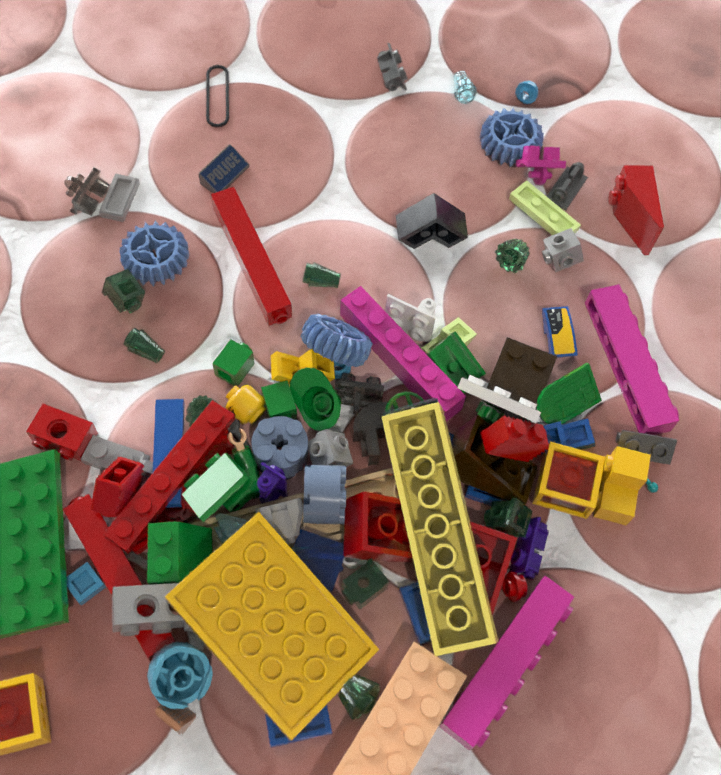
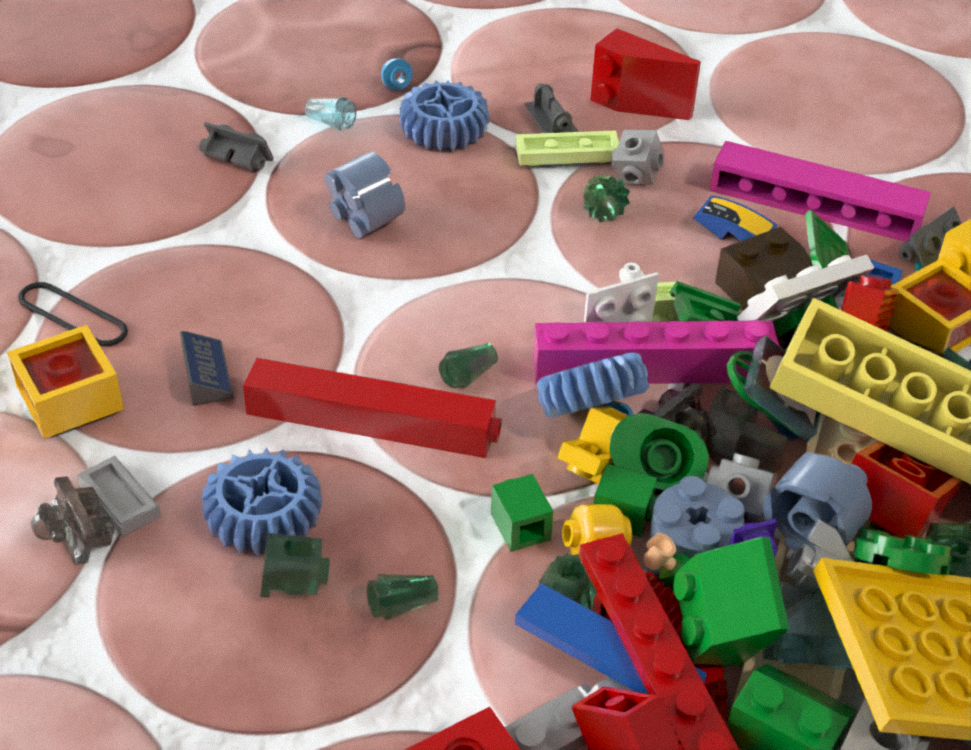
camera: 50 degrees left, 20 degrees down
black brick [396,193,468,249] -> none
dark pink hips [516,146,566,186] -> none
none -> yellow piece [7,325,124,439]
none -> sand blue brick [324,152,405,238]
none -> green plate [853,528,952,575]

